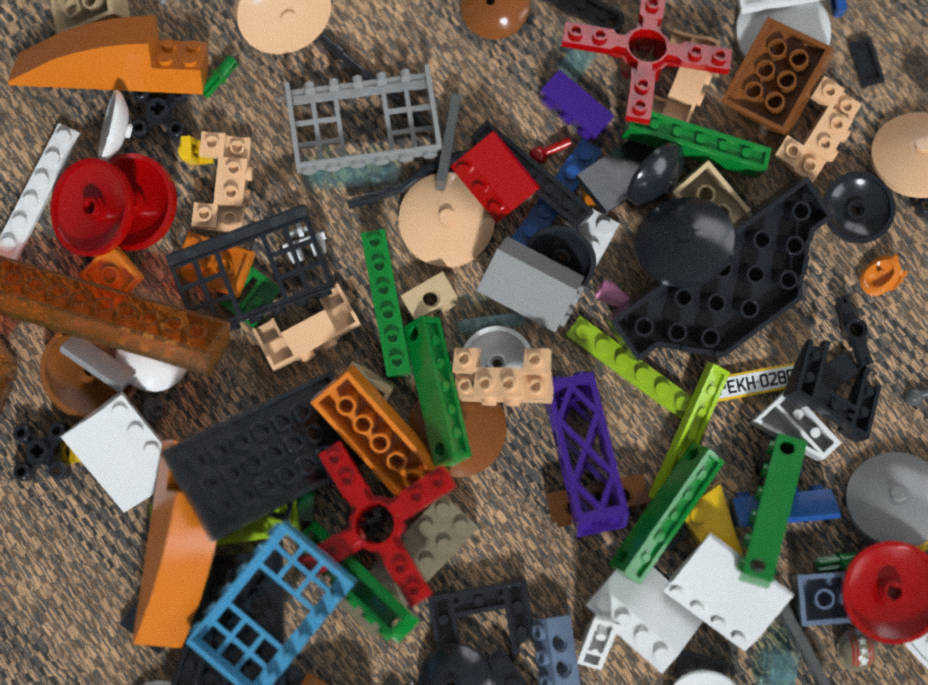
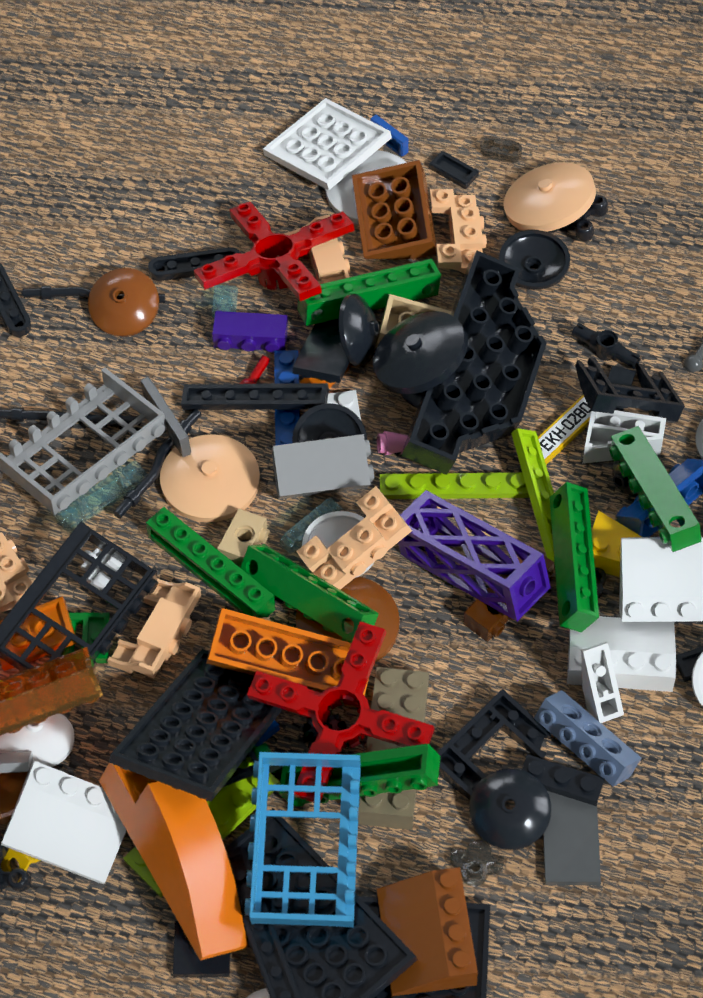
camera: 30 degrees left, 25 degrees down
red slope [450,130,540,223] -> none
orange hat [859,253,908,296] -> none

